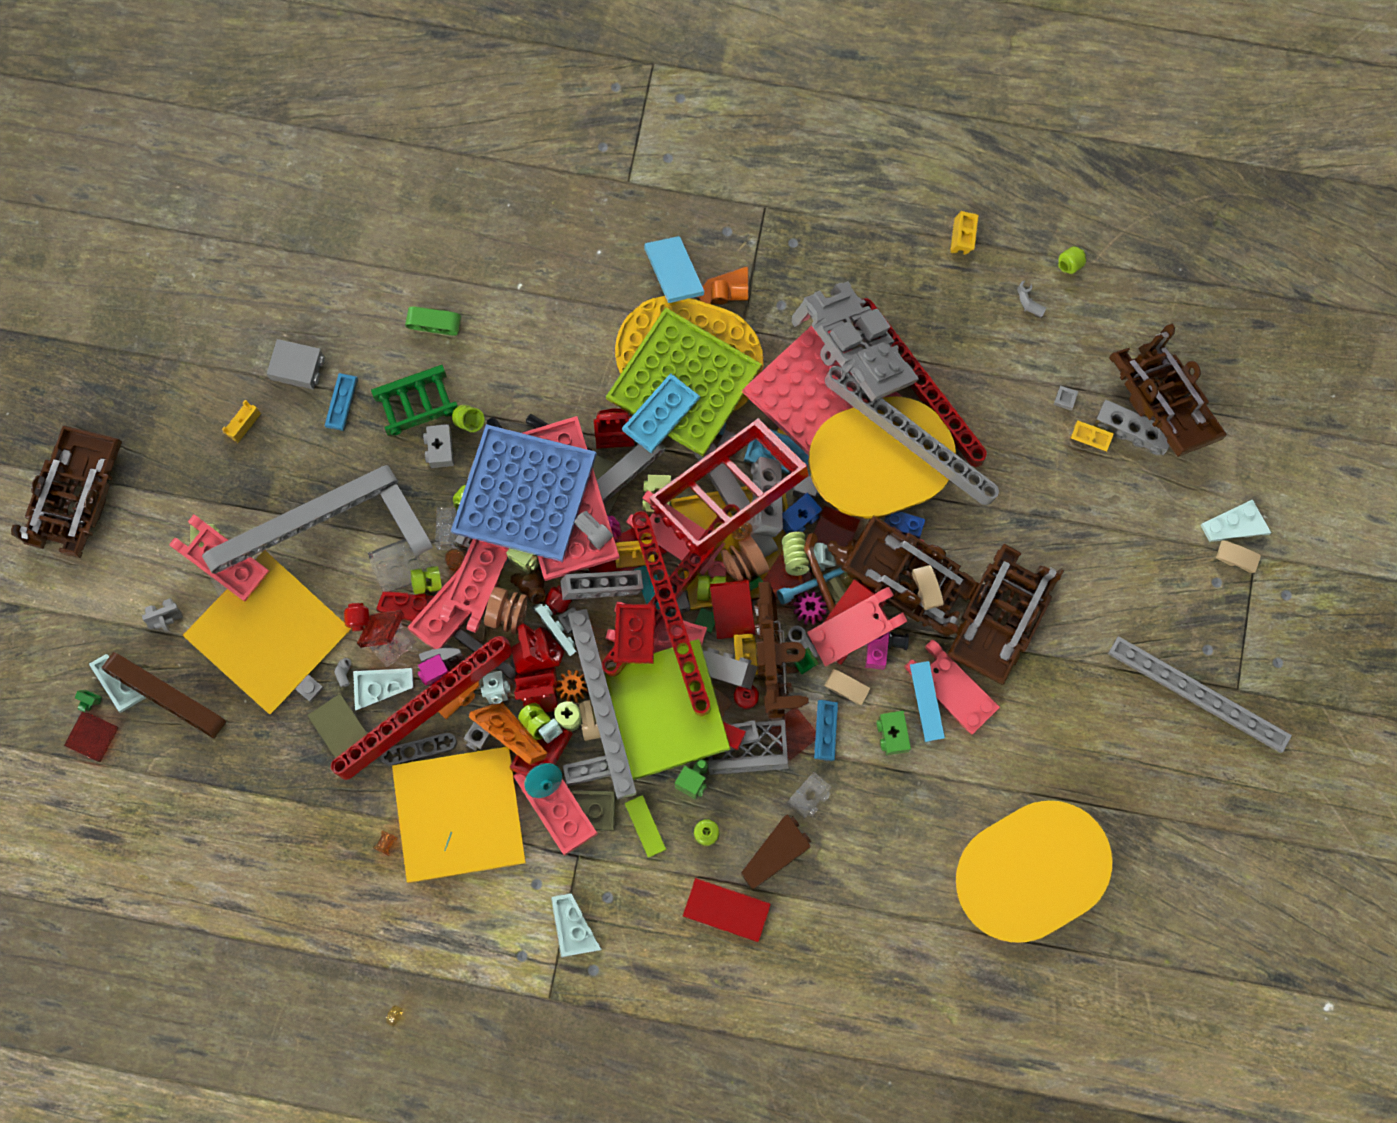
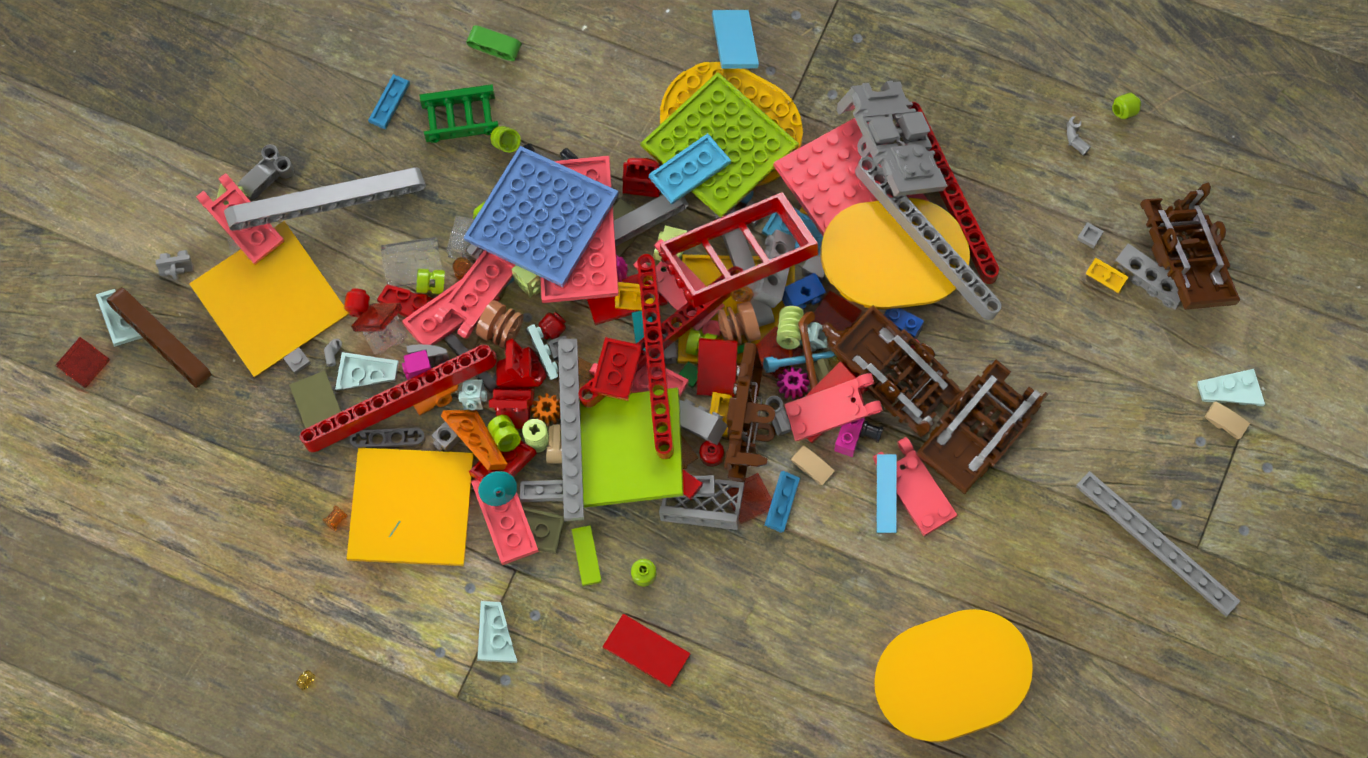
camera: 15 degrees right, 5 degrees down
reddish brown piece [11,425,122,558] -> none
green tile [75,689,102,712] -> none
yellow hinge [222,400,261,443] -> none
light grey brick [267,339,325,390] -> none
light grey beam [379,484,433,557] -> none
light grey brick [423,424,454,468] -> none
reddish brown animal [510,569,546,604] -> none
light aqua tile [538,719,563,744] -> none
light grey brick [560,570,643,600] -> none
light grey piece [574,511,613,550] -> none
bright green brick [675,759,708,800] -> none
orange panel [697,267,748,304] -> none
reddish brown slope [741,814,811,891] -> none
clear brick [787,772,832,819] -> none
green tile [794,647,819,675] -> none
bright green brick [876,710,911,756] -> none
tan slope [912,565,944,610] -> none
yellow hinge [950,211,978,255] -> none
none -> light grey piece [238,144,294,199]

